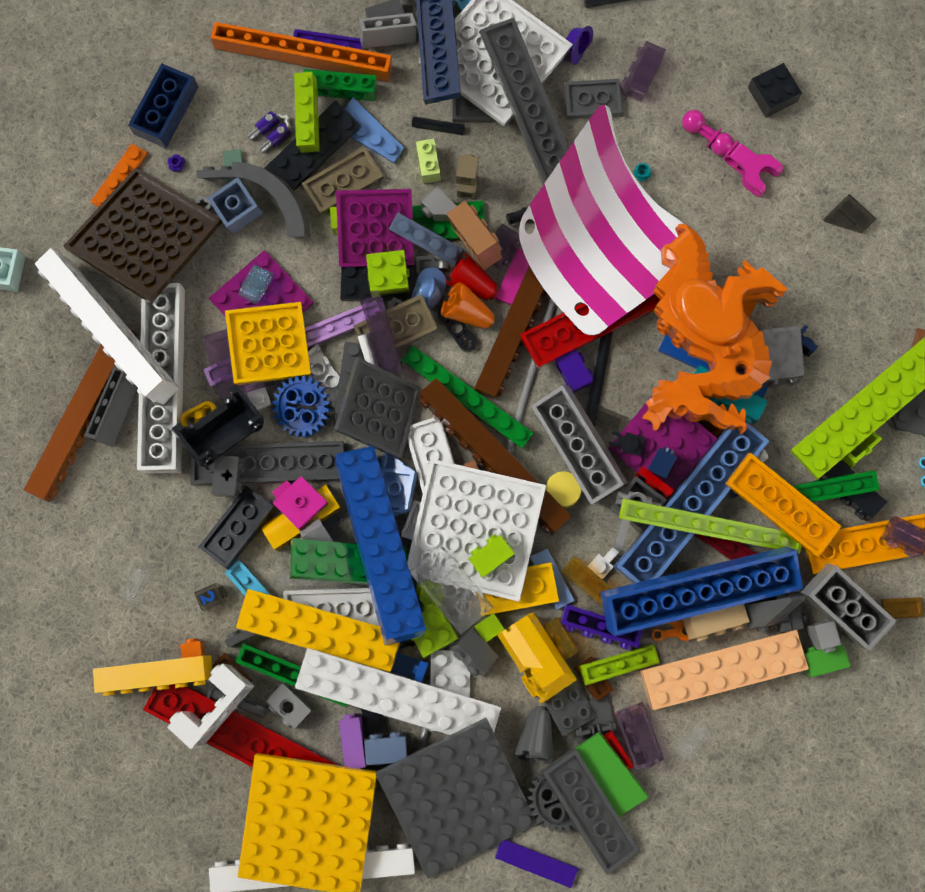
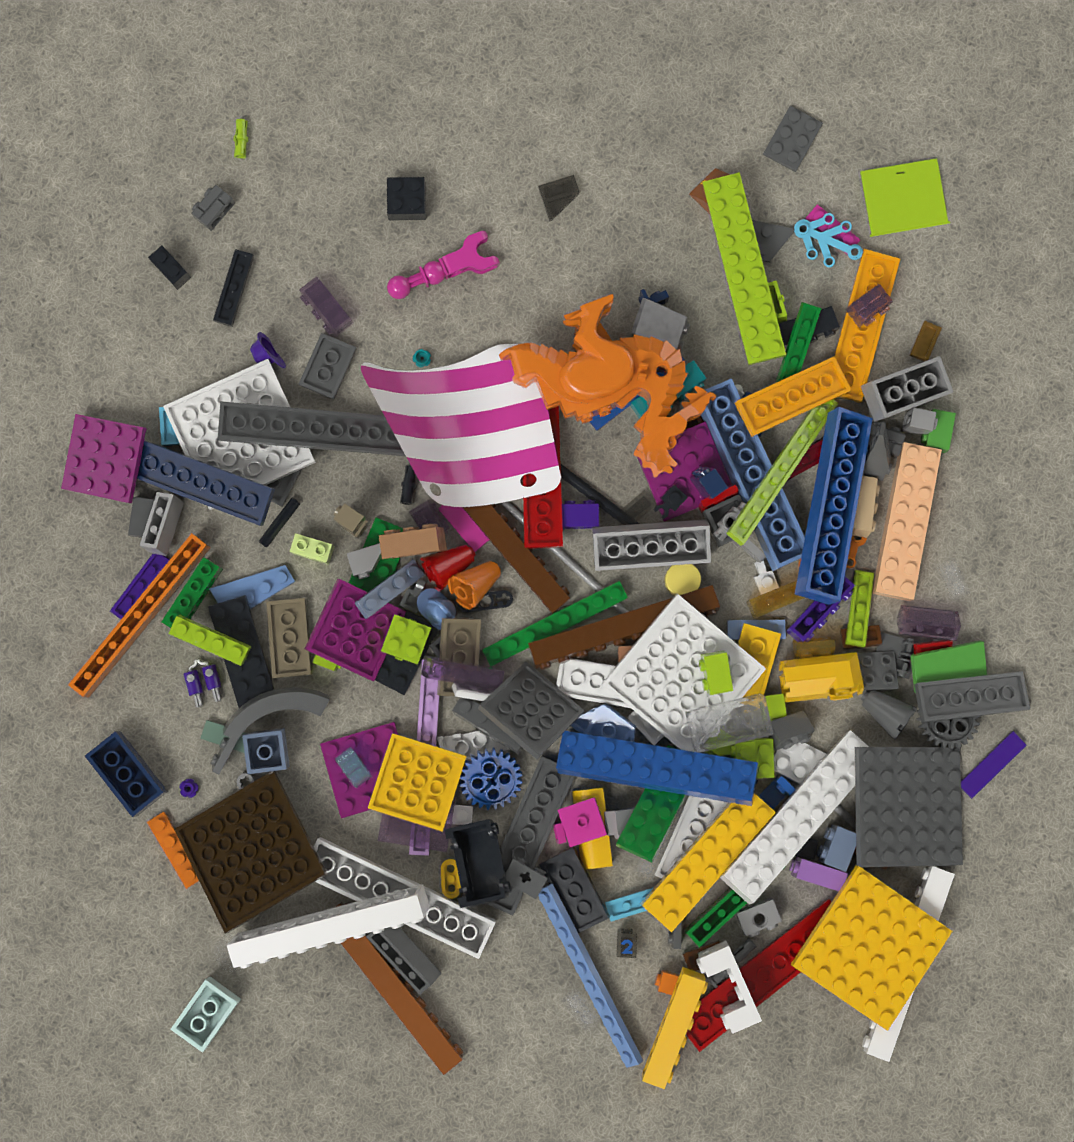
camera: 70 degrees left, 5 degrees up
none -> medium blue plate [538,884,644,1068]

